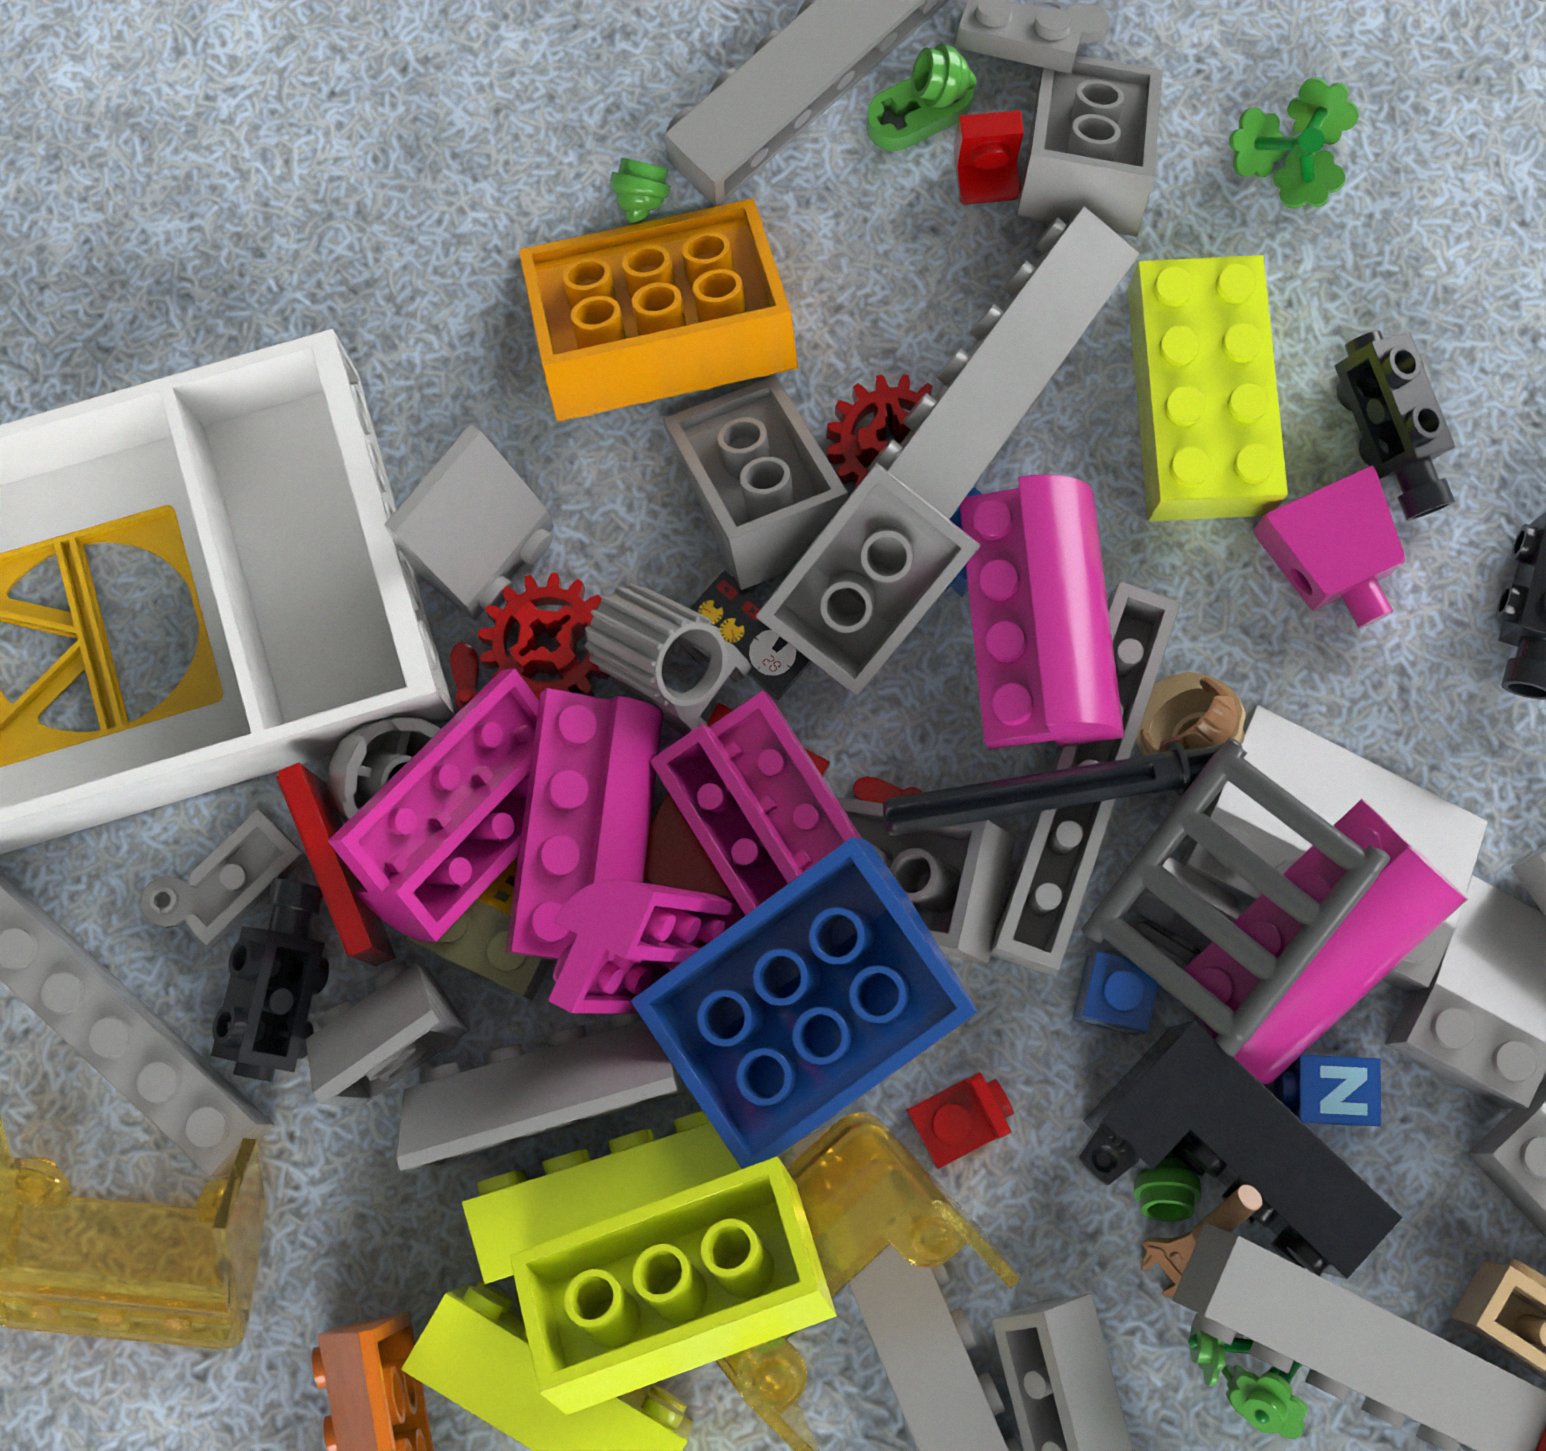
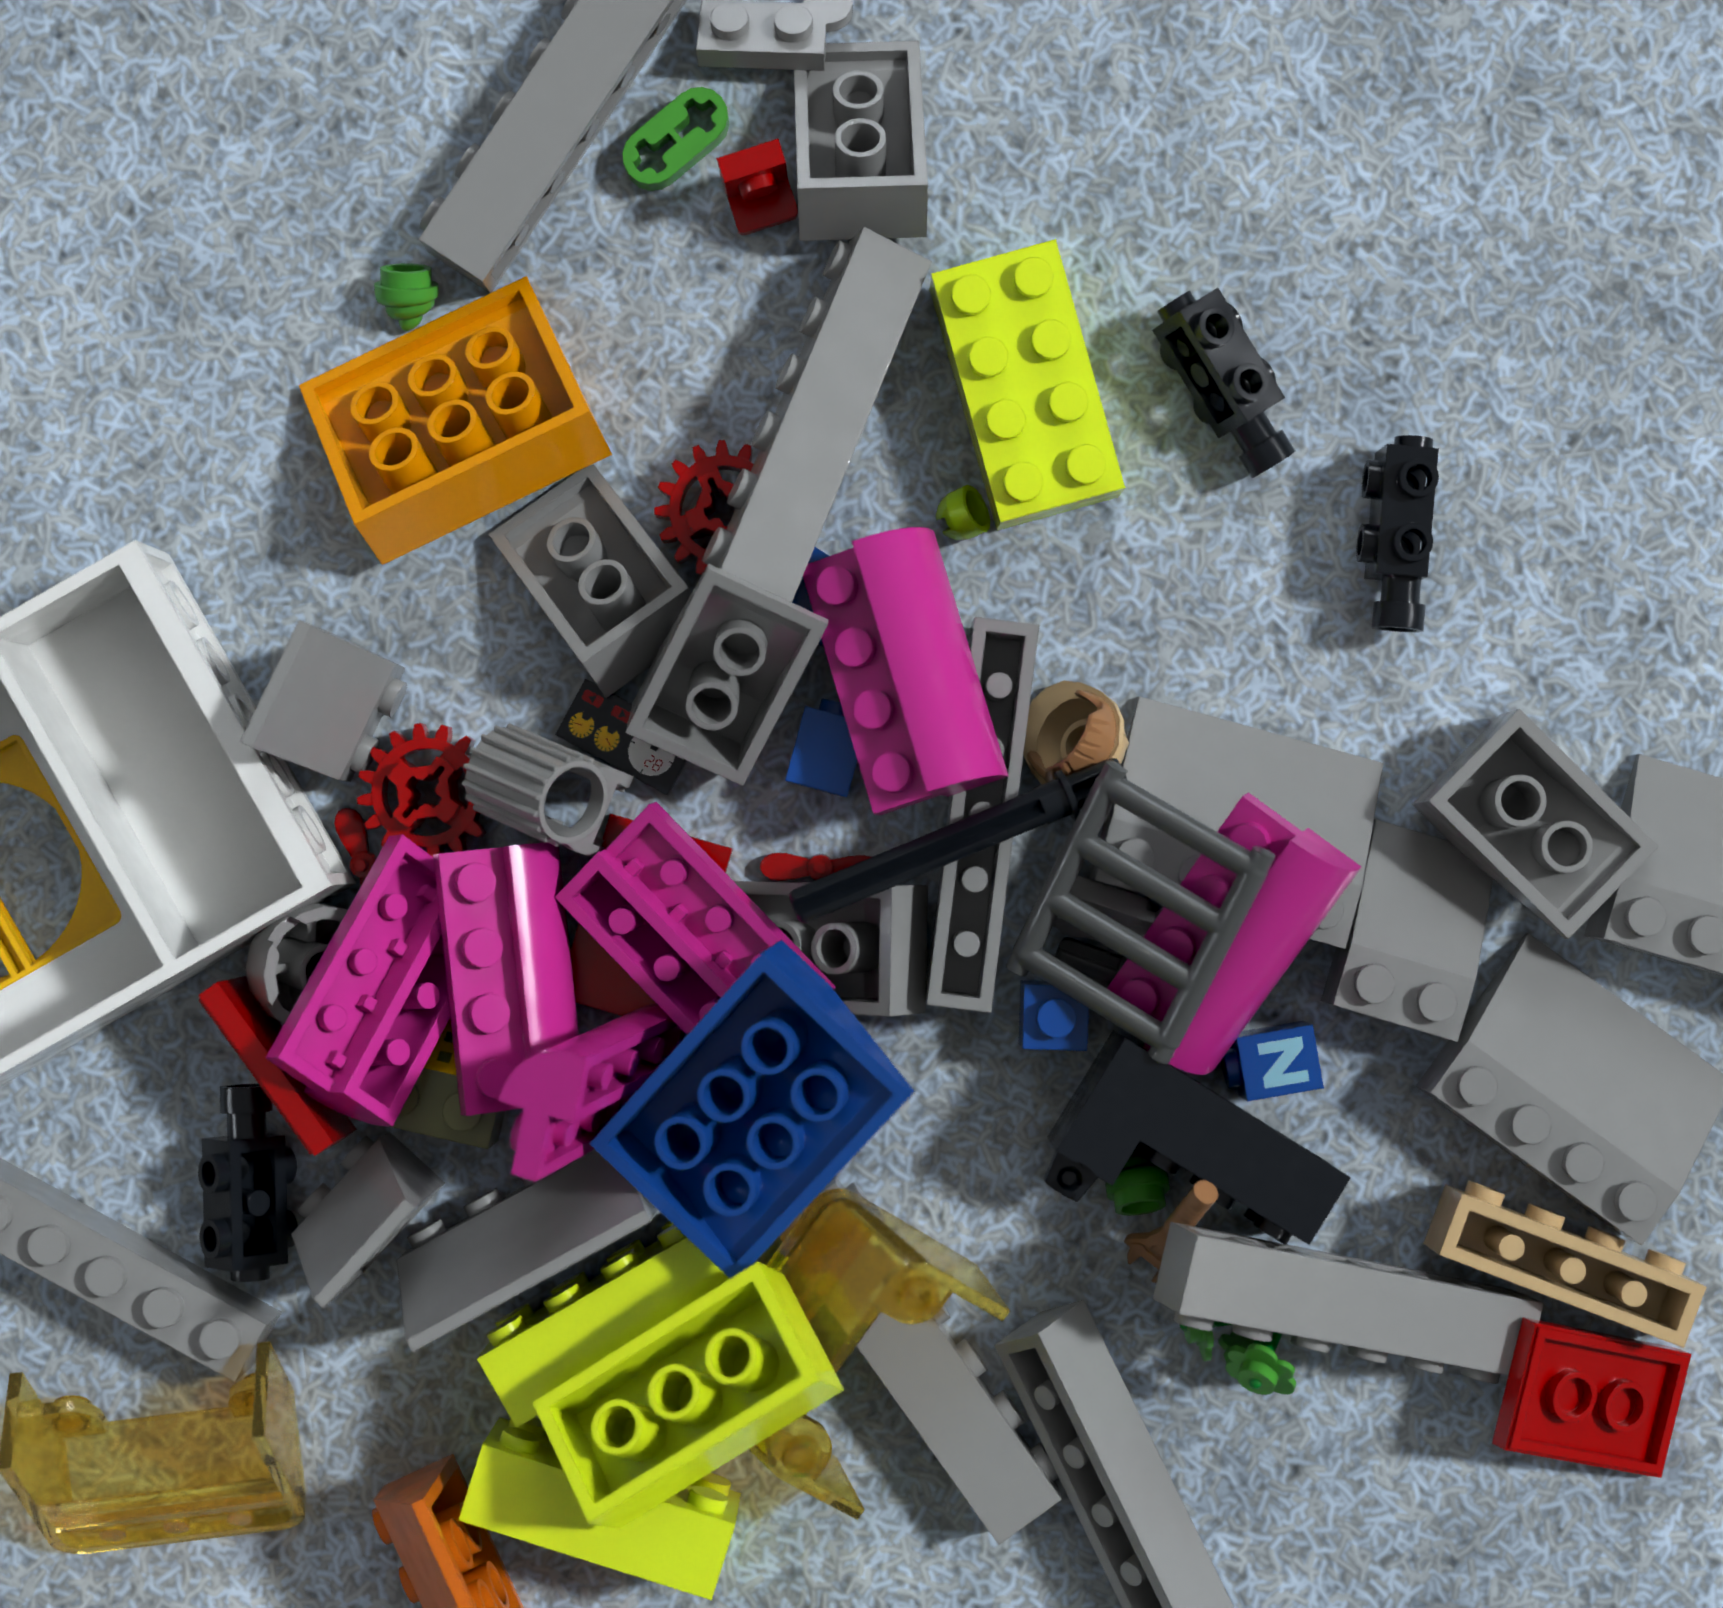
camera: 15 degrees left, 10 degrees up
light grey hinge [140,808,307,947] -> none
red bracket [906,1072,1014,1169] -> none
bright green plate [911,44,977,109] -> none
bright green plant [1229,77,1359,209] -> none
dark pink torso [1253,465,1405,629] -> none
none -> blue brick [785,698,858,798]
none -> lime hinge [935,485,990,540]

